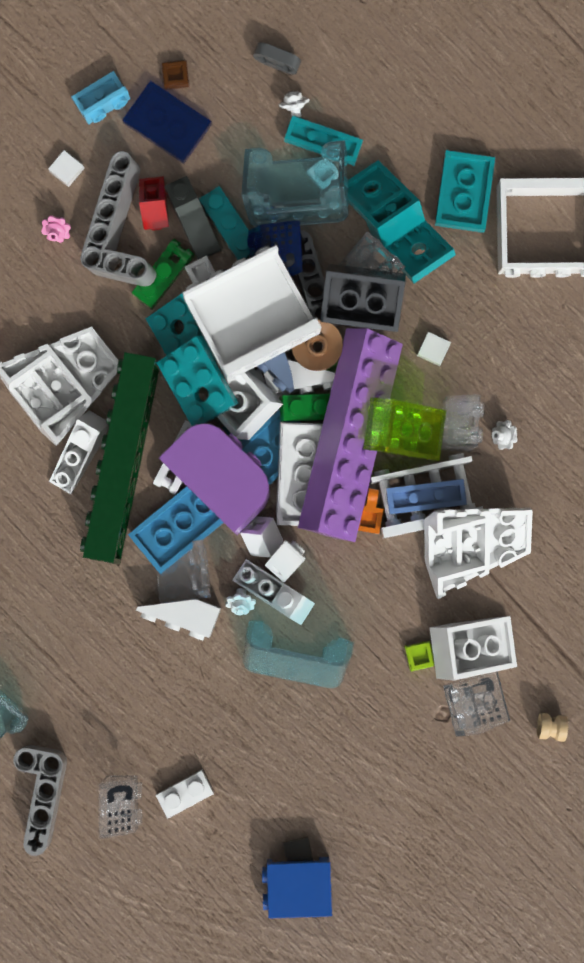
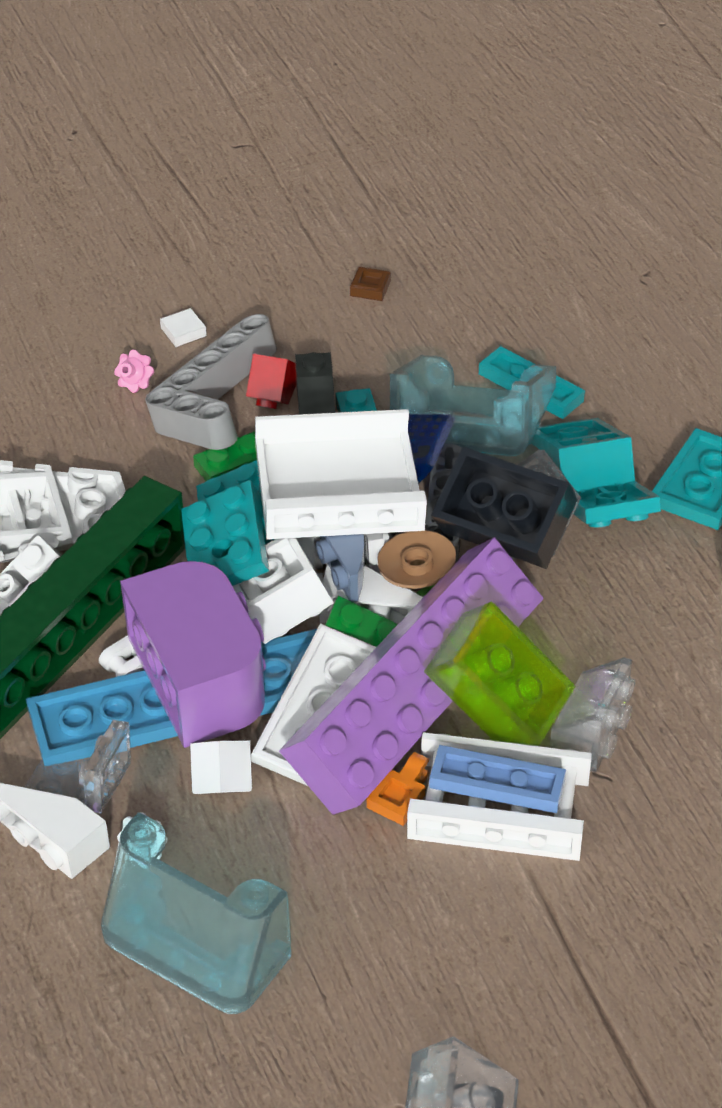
camera: 25 degrees right, 40 degrees down
medium azure bracket [71,71,130,125] -> none
clear blue tile [122,80,212,164] -> none
white slope [232,559,315,625] -> none
dark grey beam [253,42,301,75] -> none
white slope [265,541,305,583] -> none
white plant [279,91,309,118] -> none
lime tile [404,640,435,672] -> none
white tile [417,332,451,366] -> none
white wedge [424,508,532,599] -> none
white slope [430,616,517,680] -> none
white plant [492,420,517,450] -> none

